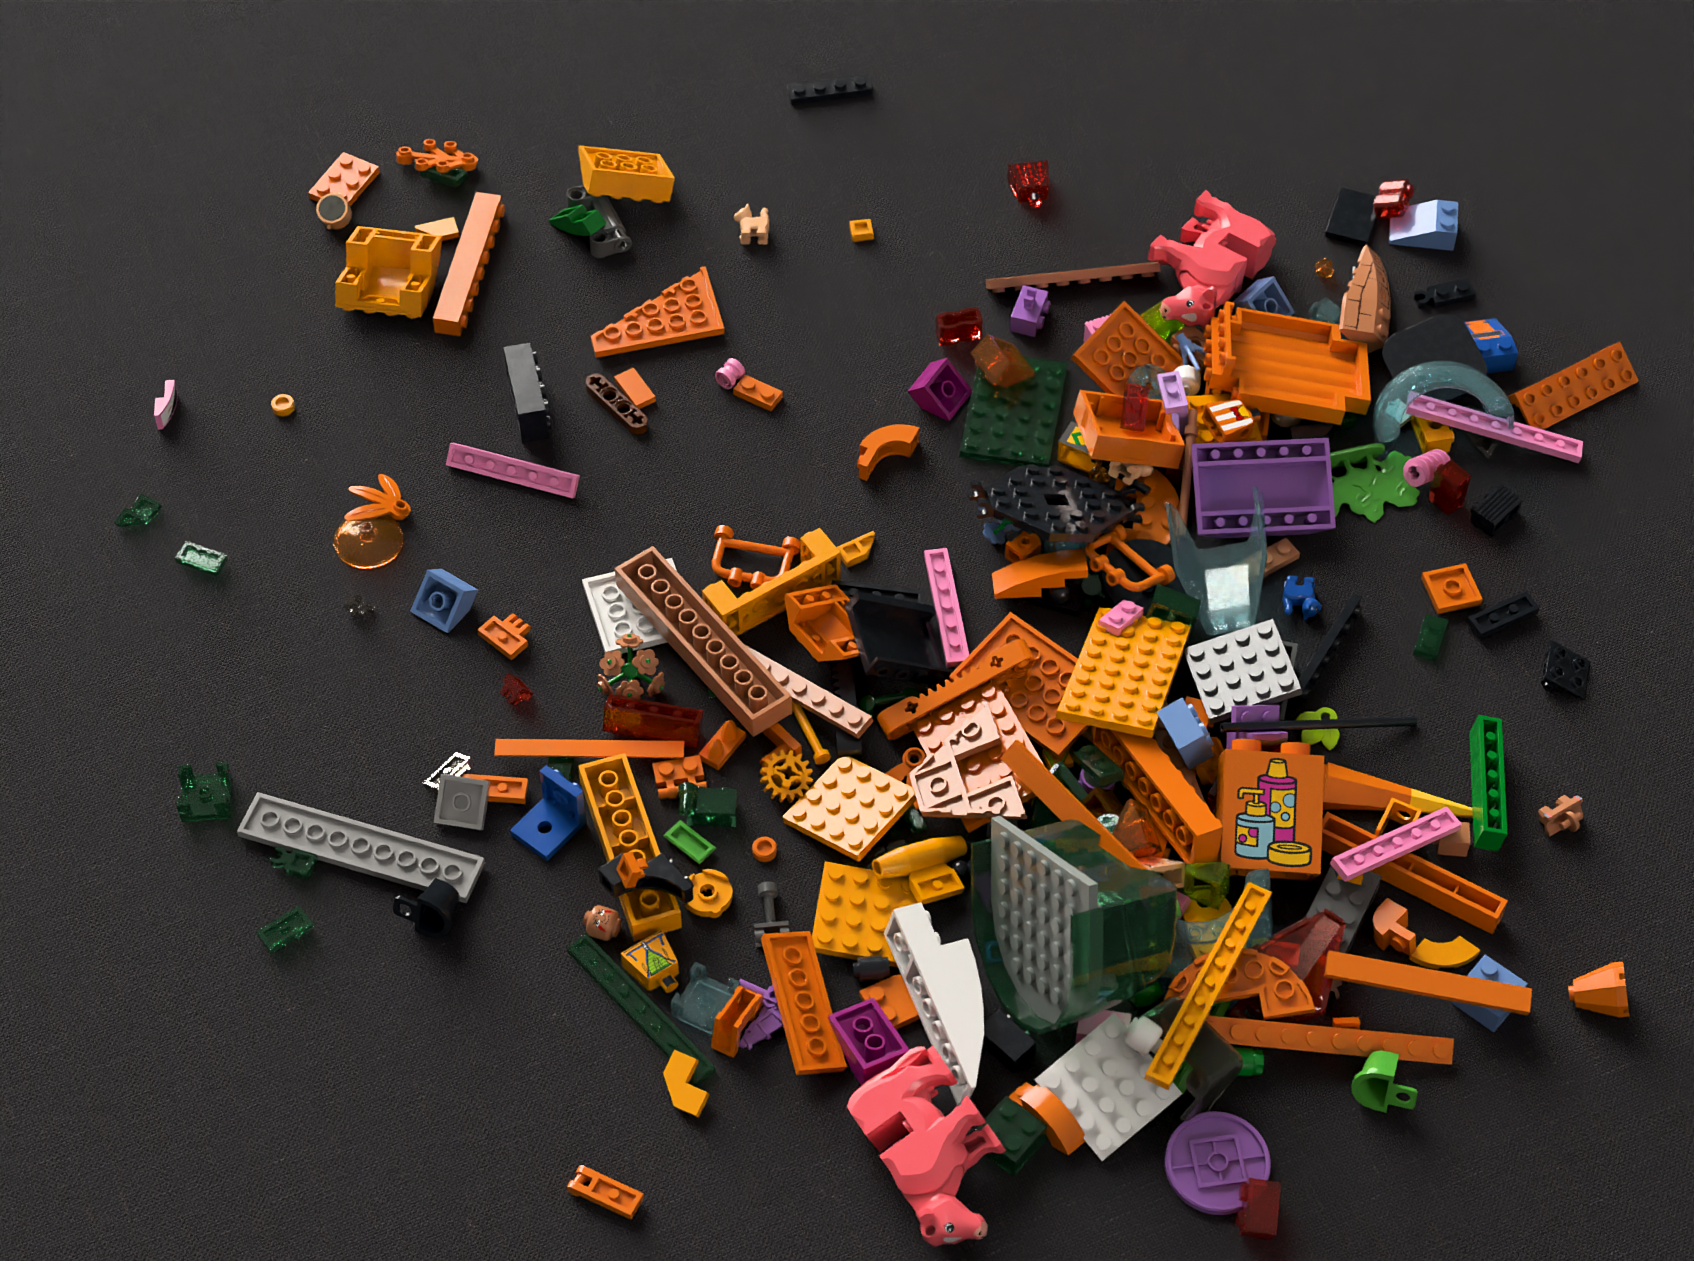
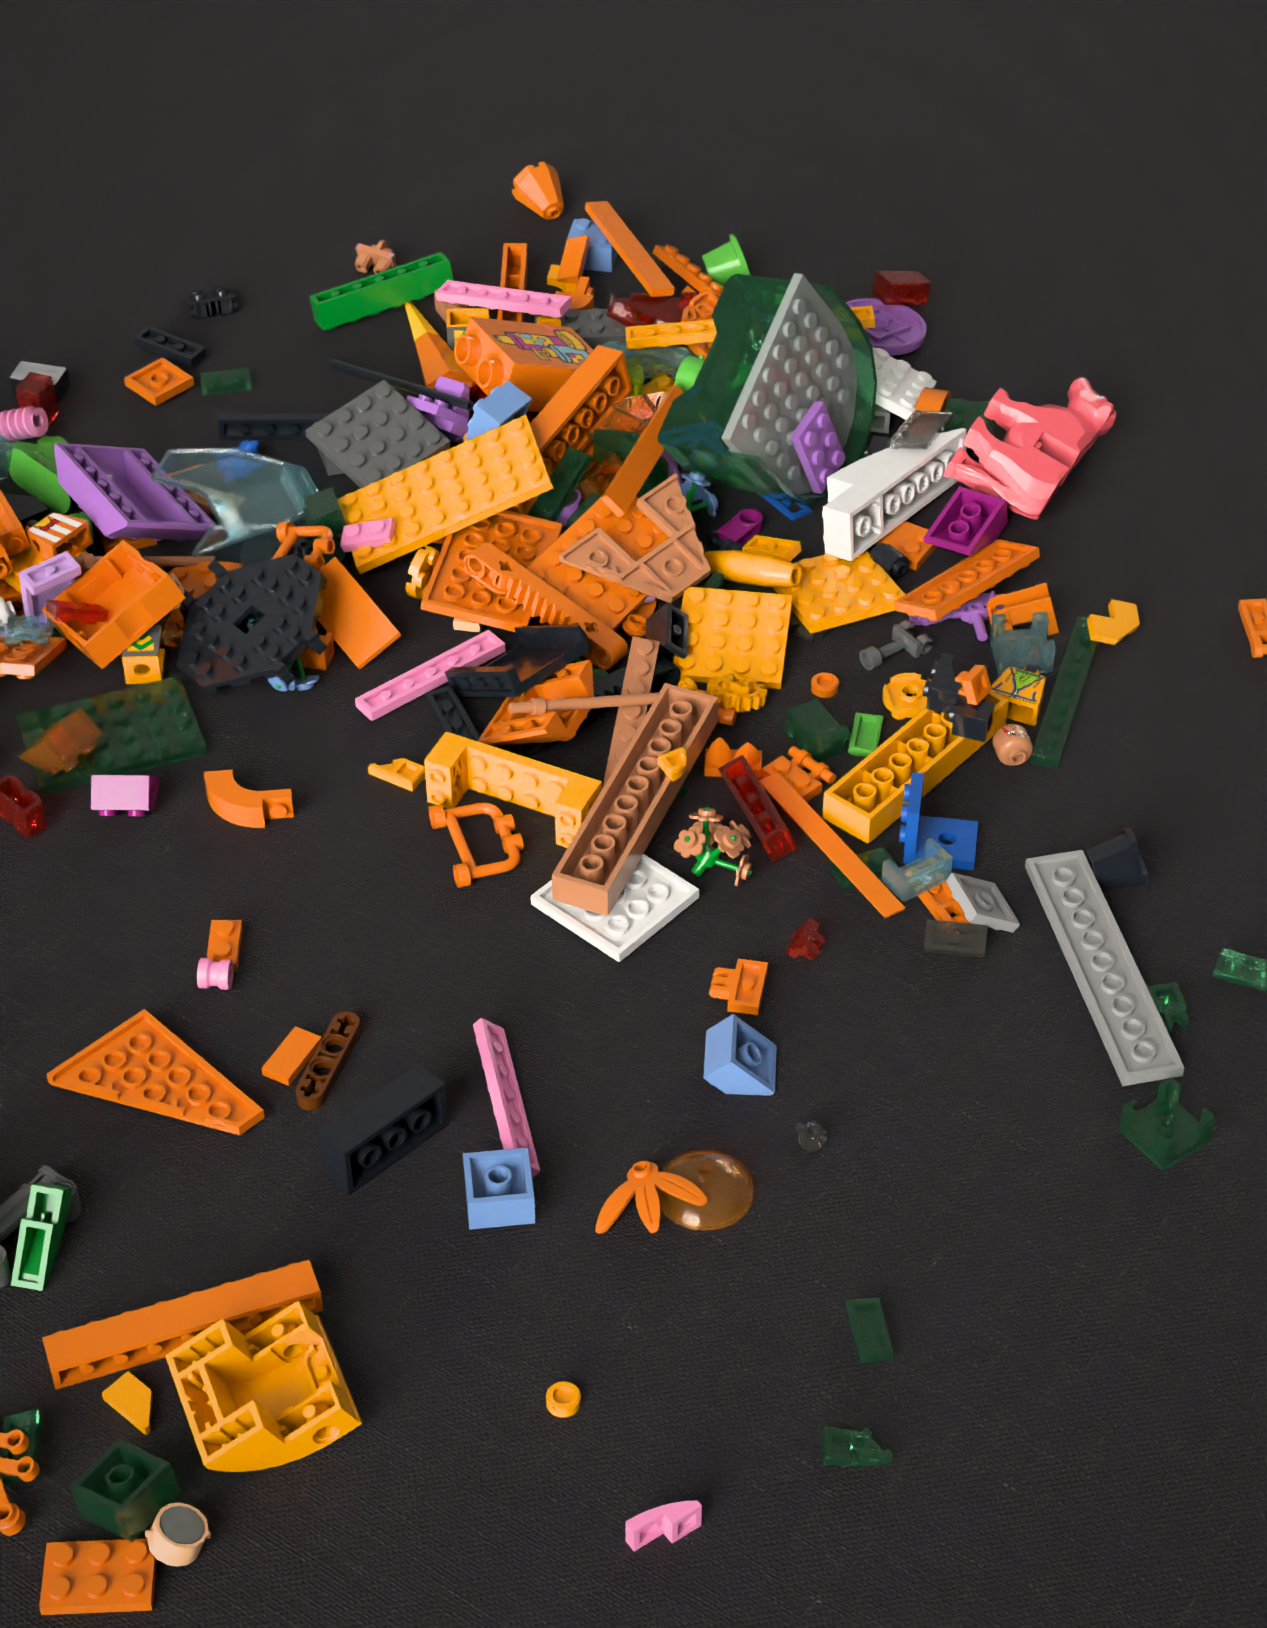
camera: 120 degrees left, 10 degrees down
none -> clear green brick [69,1439,181,1542]
none -> light orange plate [406,545,439,599]
none -> medium blue slope [463,1147,535,1230]
none -> nougat bar [509,692,659,715]
none -> orange slope [557,235,590,284]
none -> black slope [645,603,688,659]
none -> light orange tile [657,747,687,782]
none -> medium lavender plate [790,401,846,494]
none -> clear light blue panel [882,838,953,902]
none -> clear smoke windscreen [888,410,953,450]

